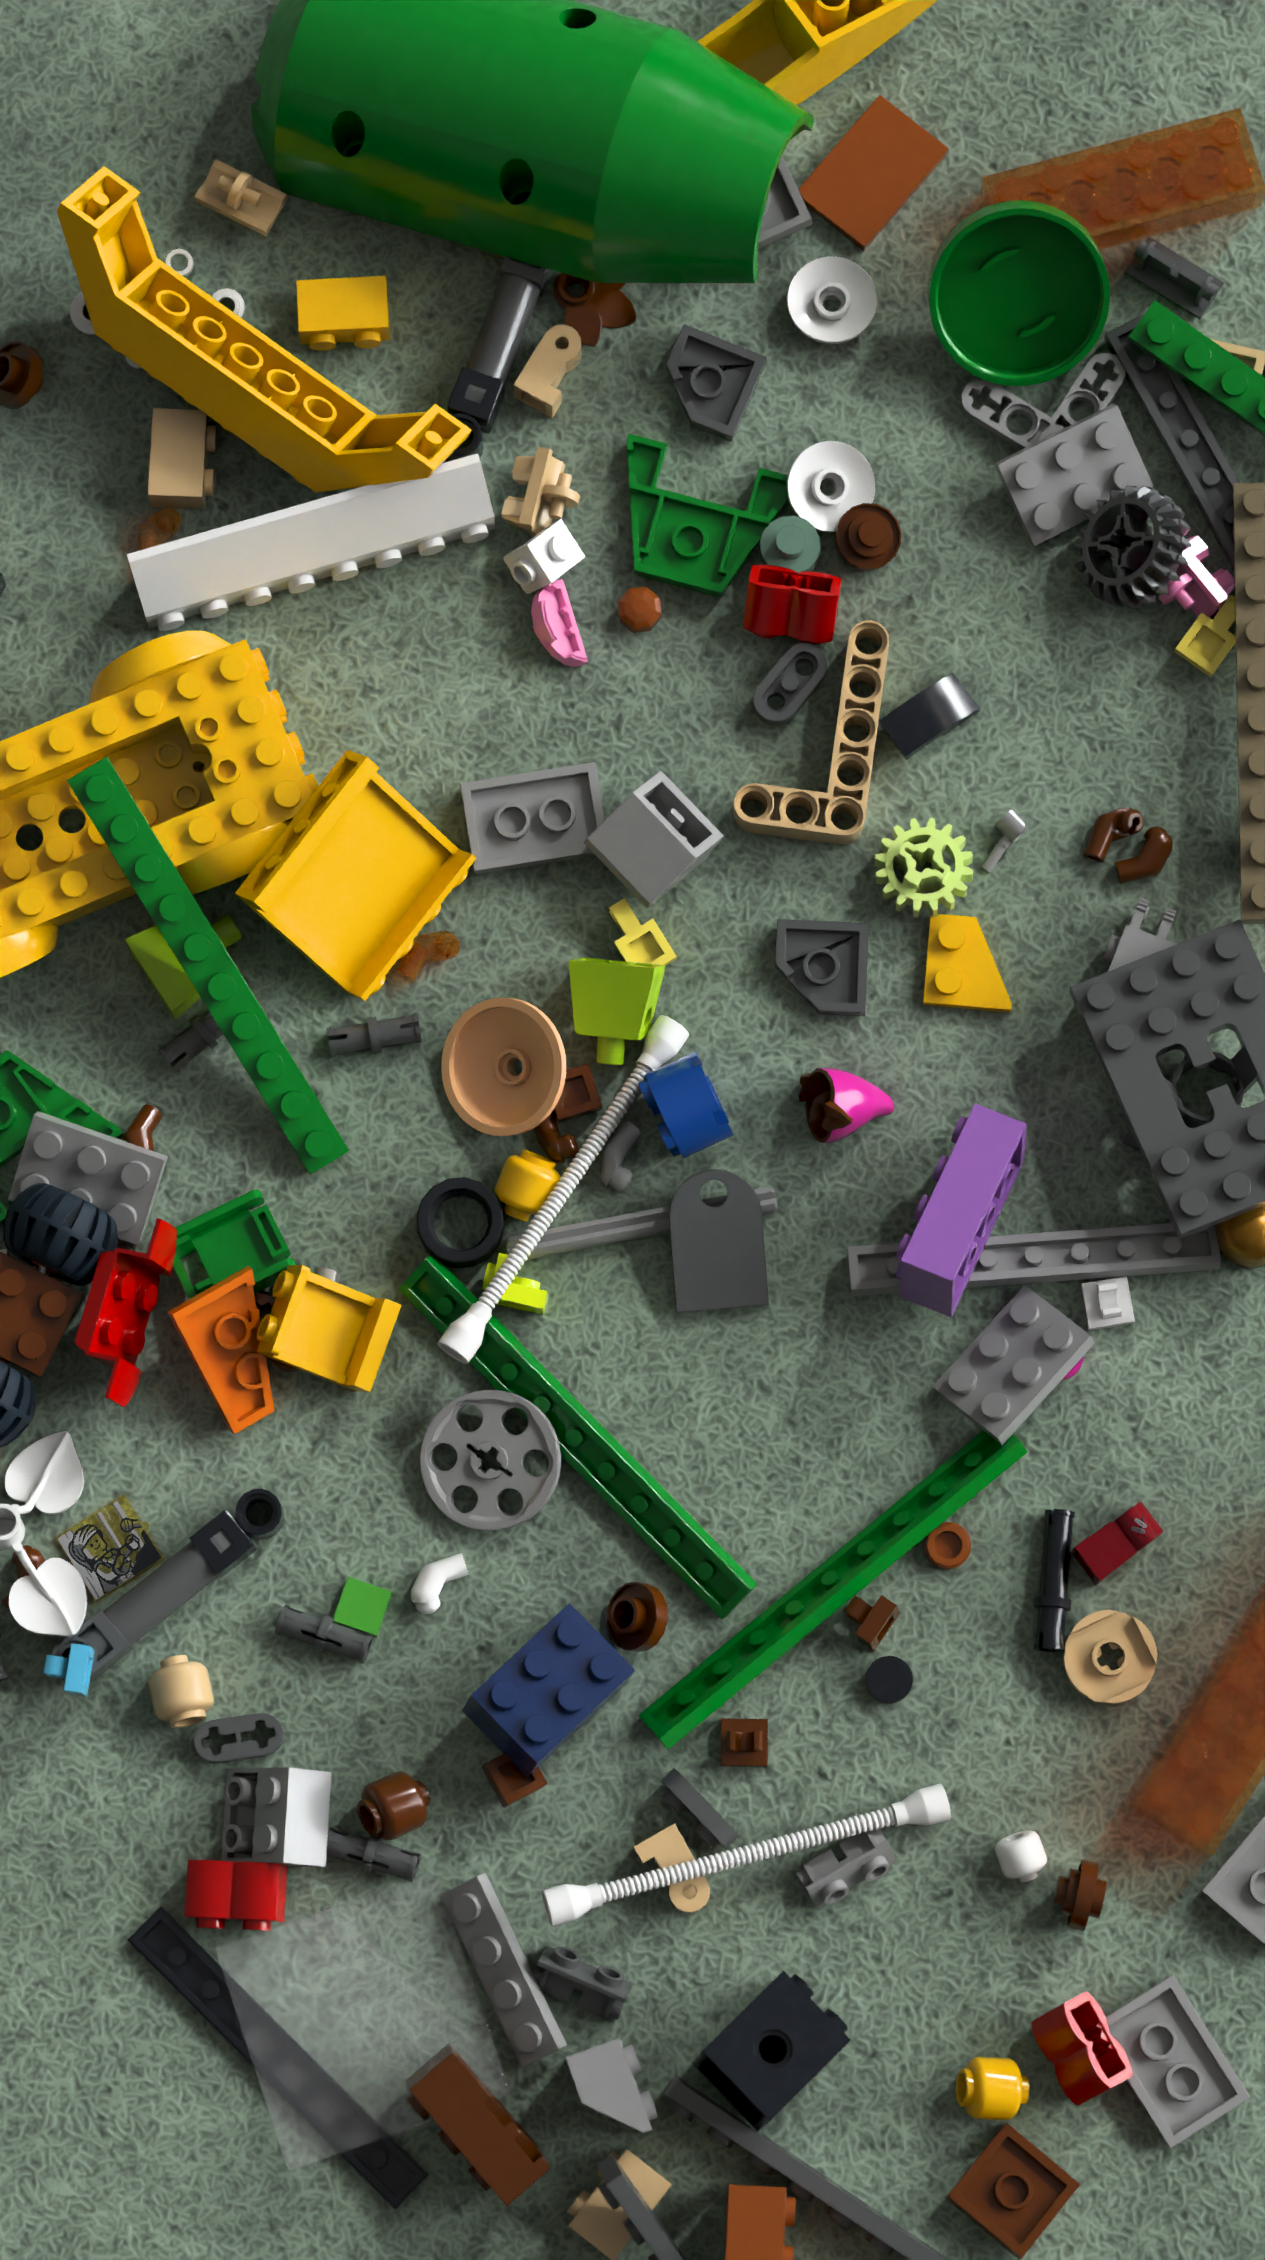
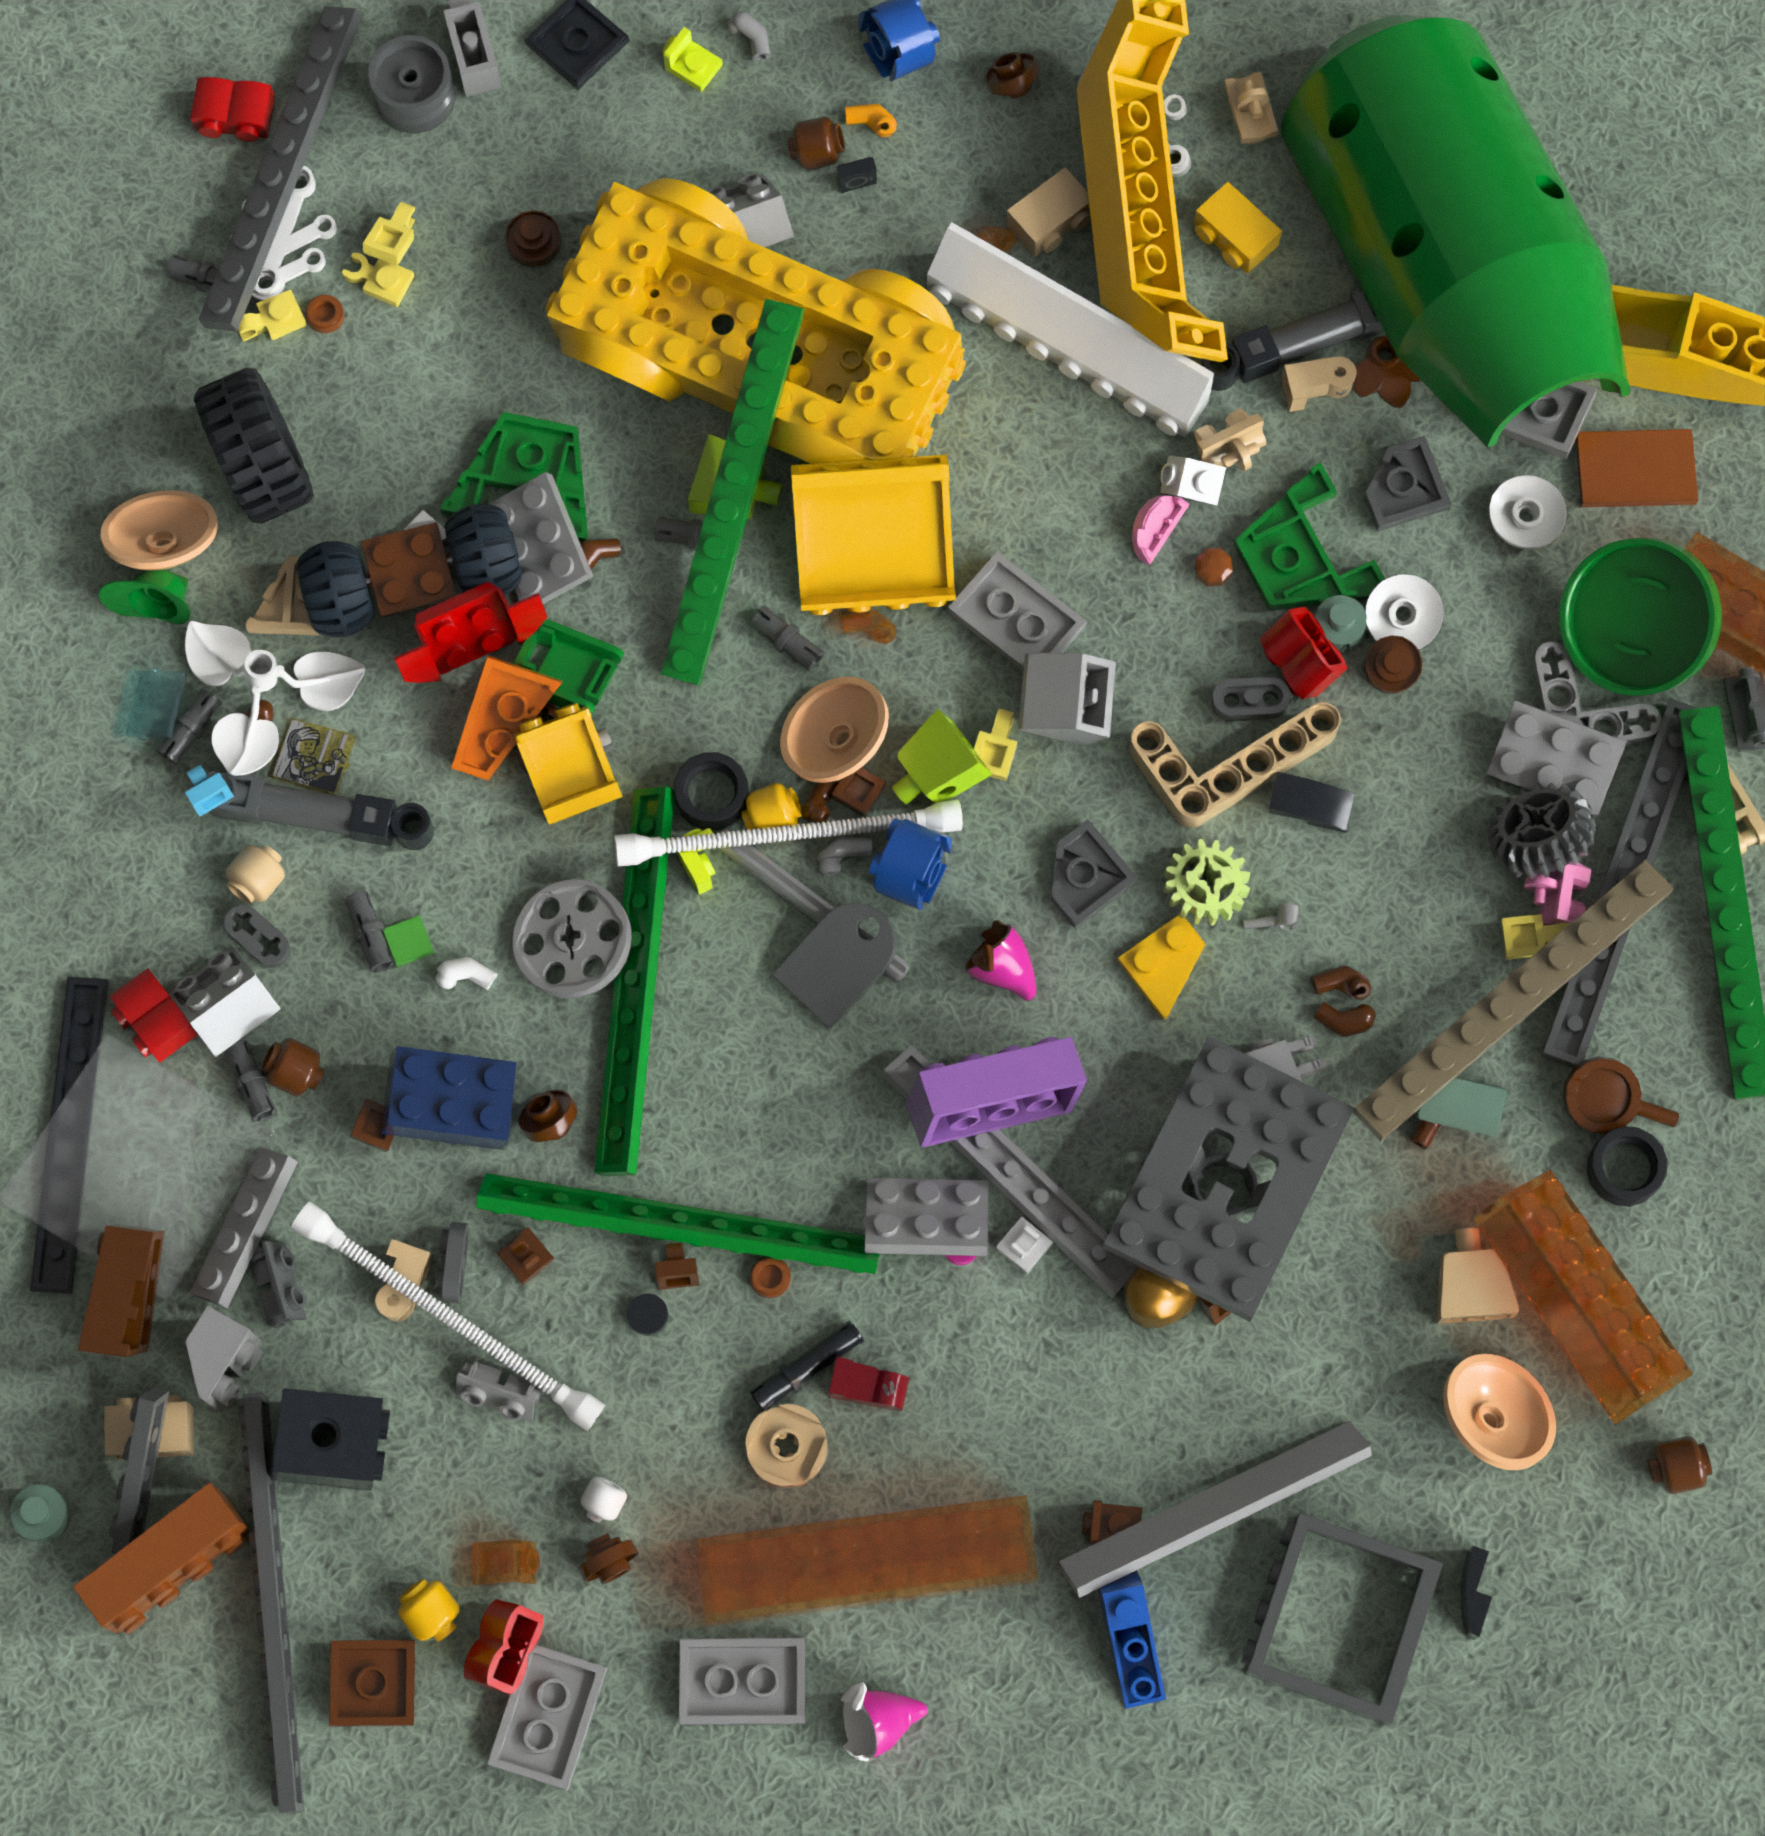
camera: 50 degrees right, 5 degrees down
none -> clear orange bracket [472,1539,540,1586]

